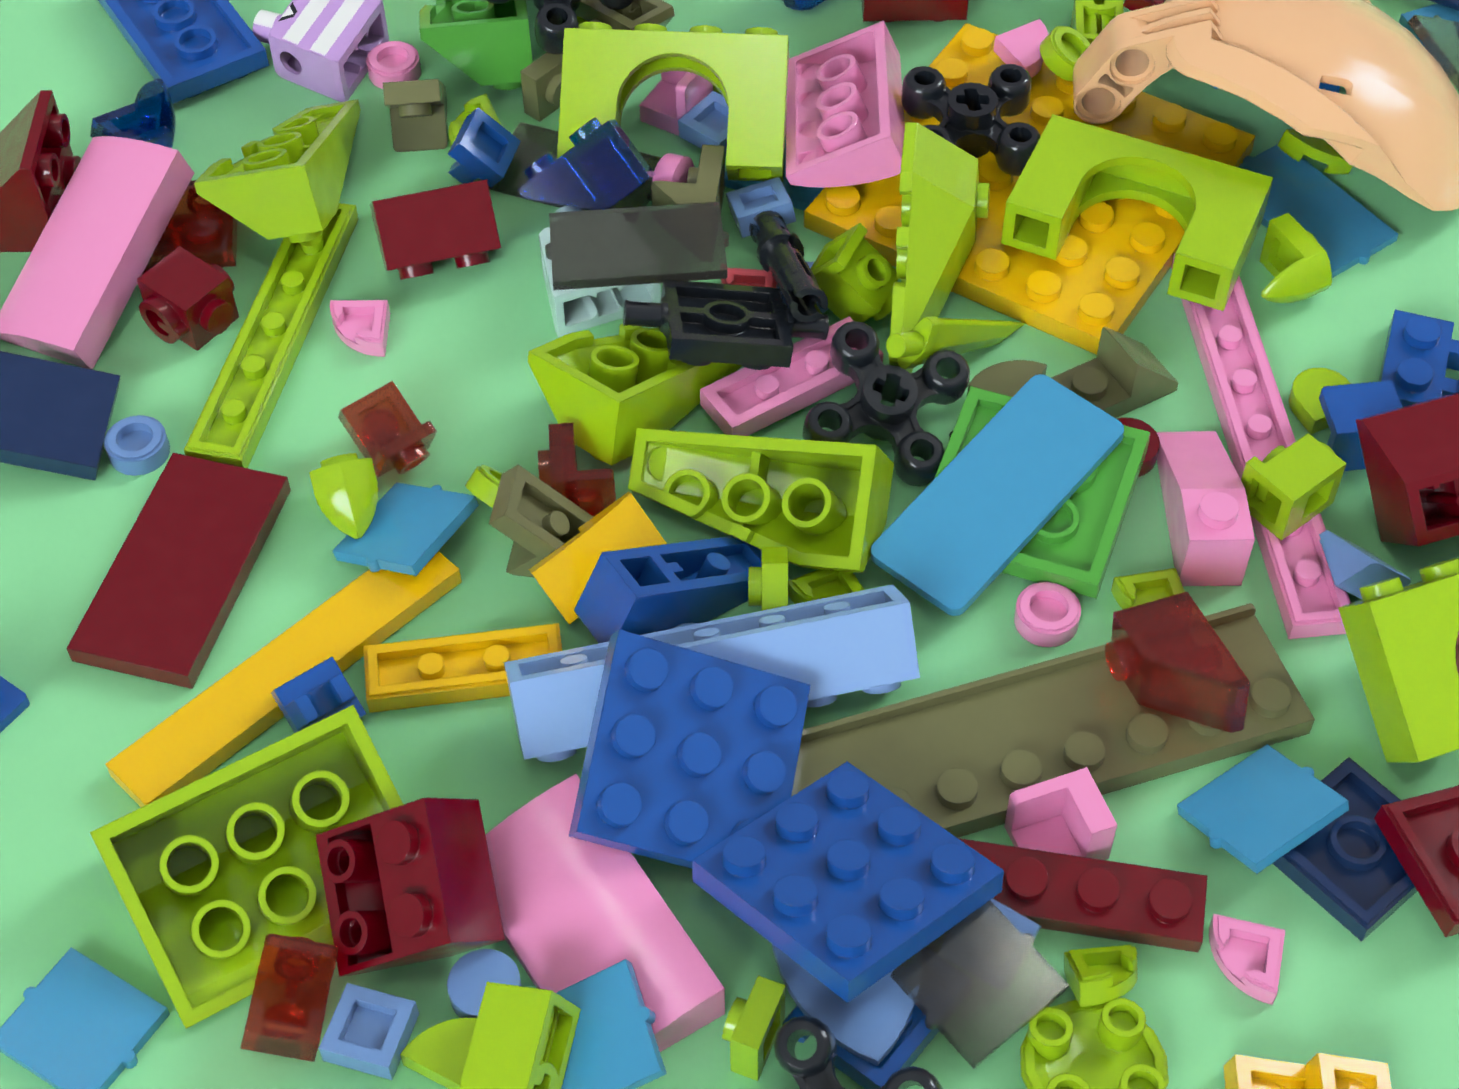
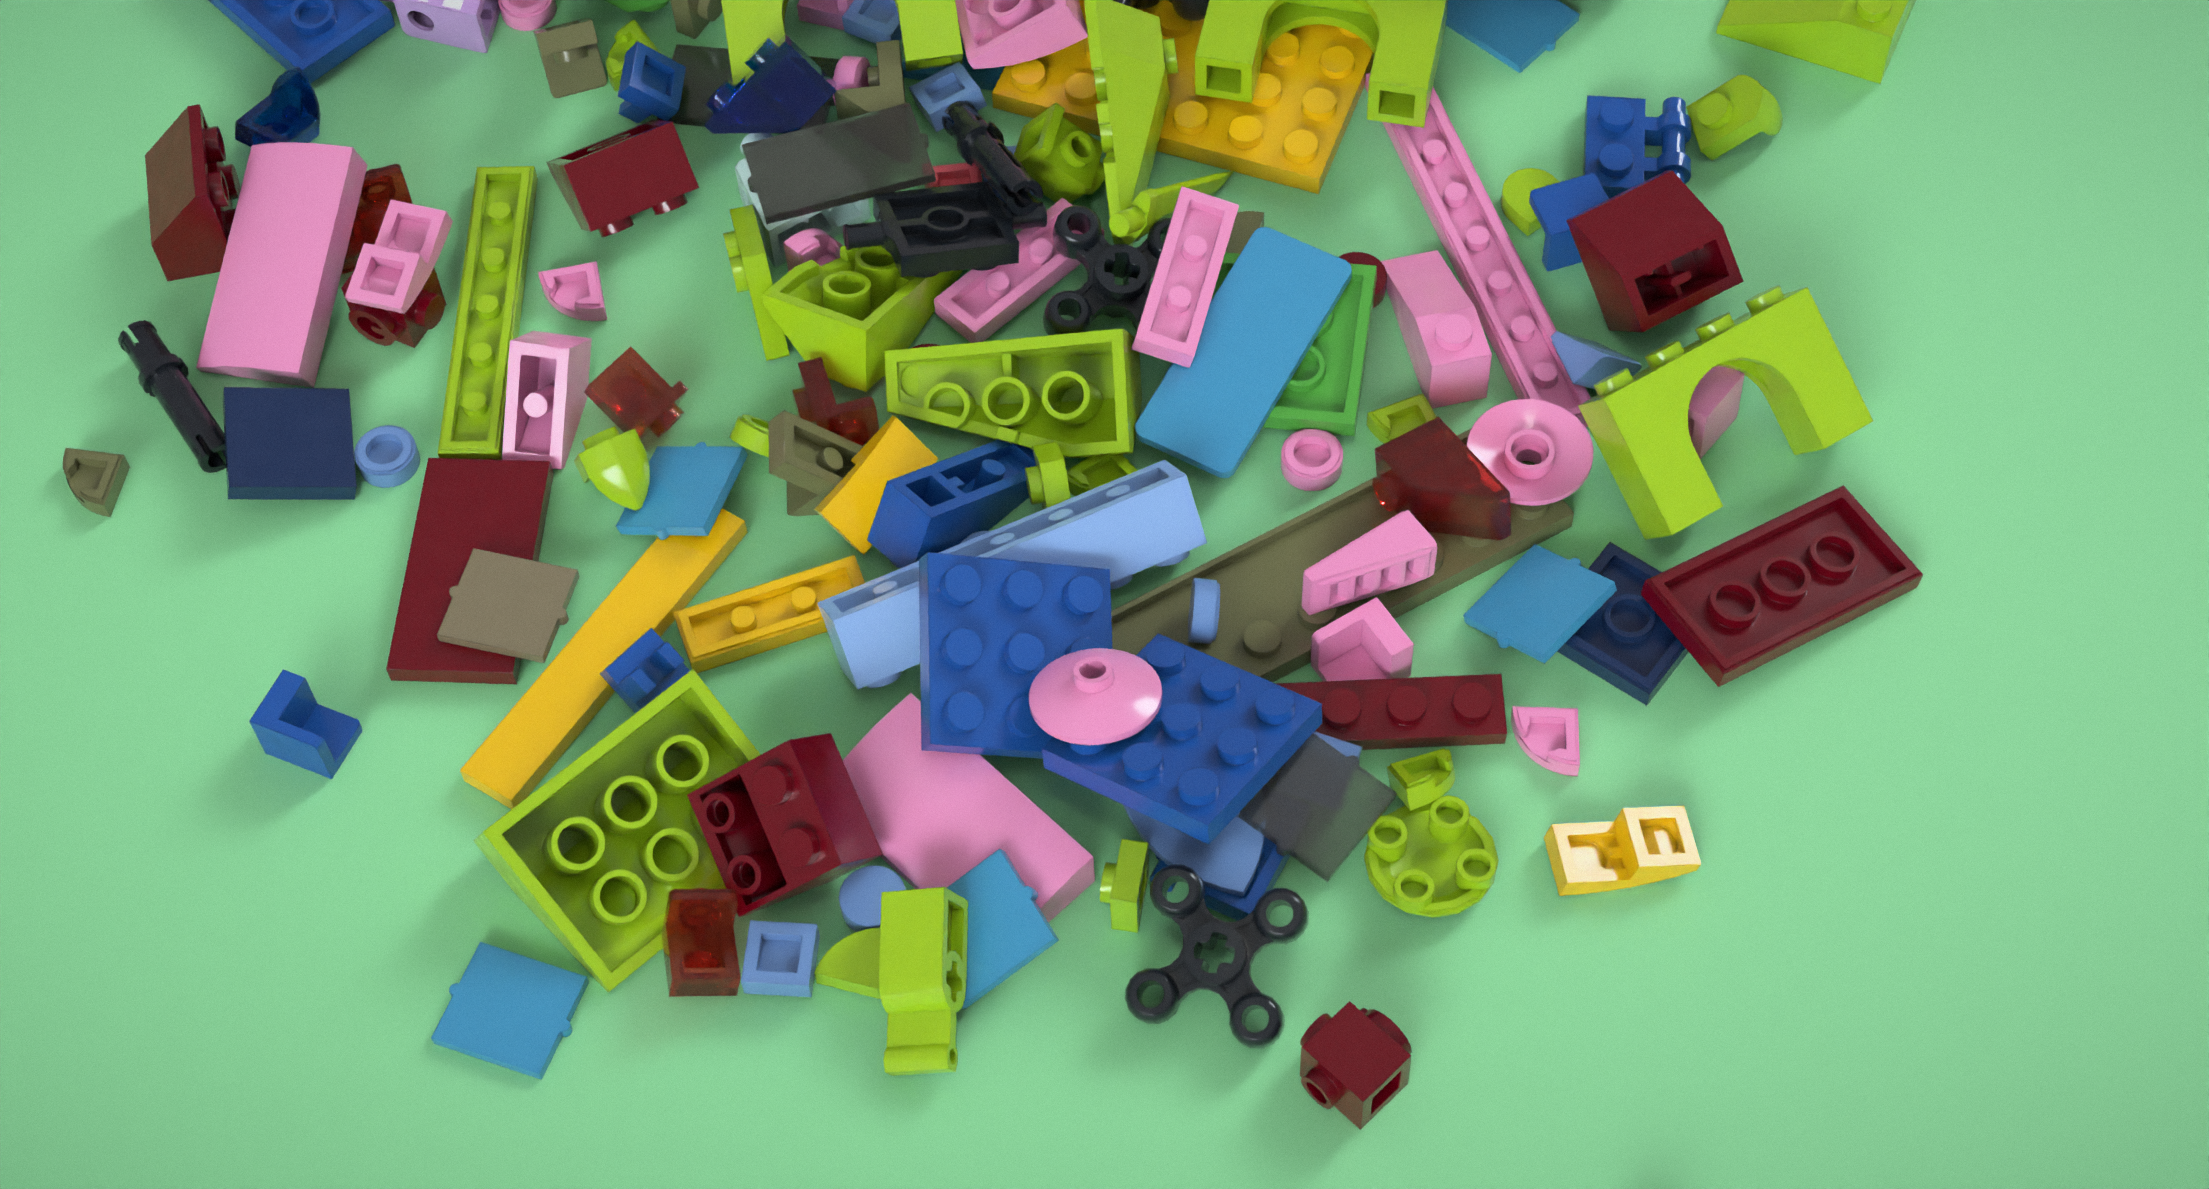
camera: 10 degrees left, 5 degrees up
lime wedge [194,99,361,243] -> none
olive slope [1051,327,1178,418] -> none
lime brick [1241,433,1347,541] -> none
lime plate [1259,212,1332,303] -> none
none -> bright pink slope [345,200,453,314]
none -> dark tan piece [437,548,580,663]
none -> bright pink slope [502,331,592,470]
none -> lime wing [723,204,790,361]
none -> bright pink tile [783,228,842,272]
none -> bright pink dish [1029,648,1162,745]
none -> bright pink plate [1131,186,1239,368]
none -> medium blue tile [1188,578,1220,644]
none -> bright pink slope [1302,510,1437,615]
none -> bright pink dish [1466,399,1593,506]

